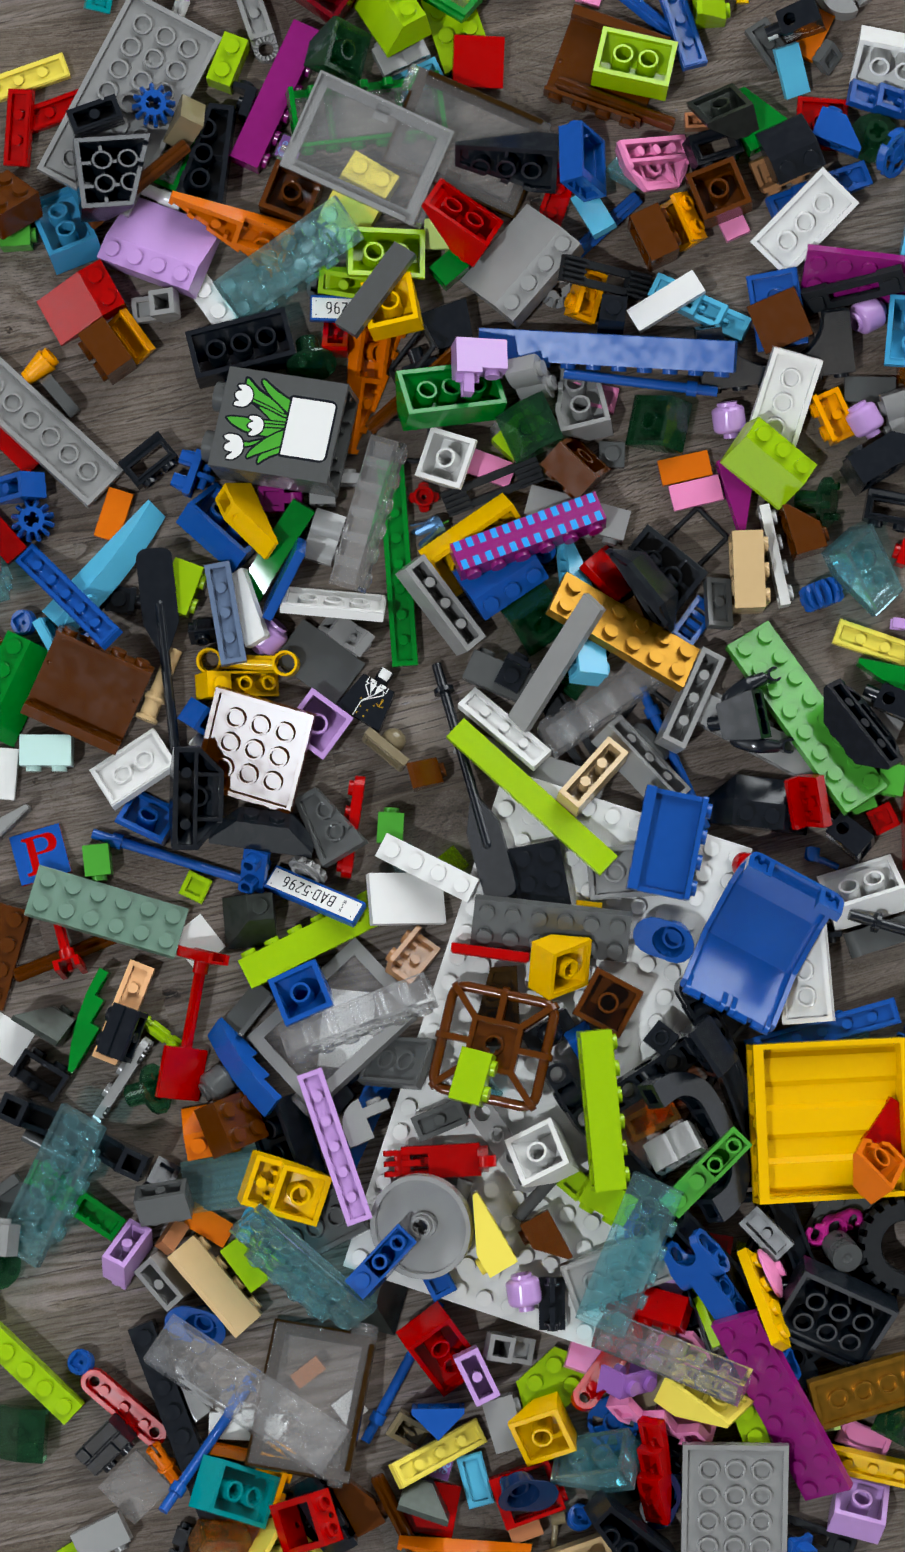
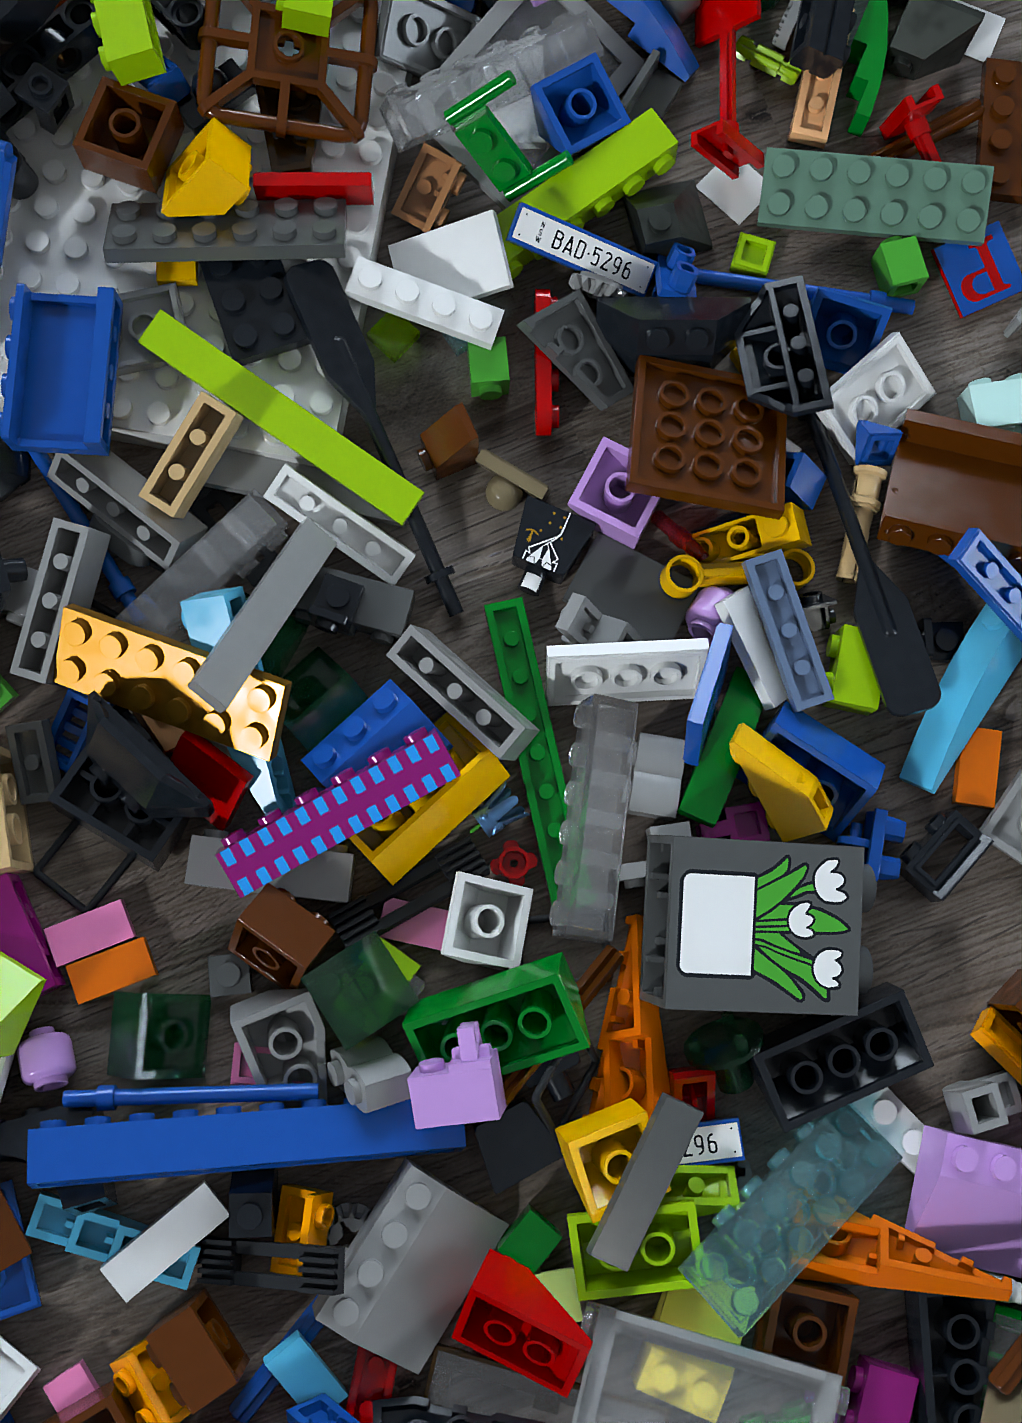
camera: 155 degrees right, 5 degrees down
blue piece [633,917,694,963] -> none
none -> green plate [444,70,574,202]
none -> clear red piece [651,510,709,562]
none -> blue slope [855,420,903,466]

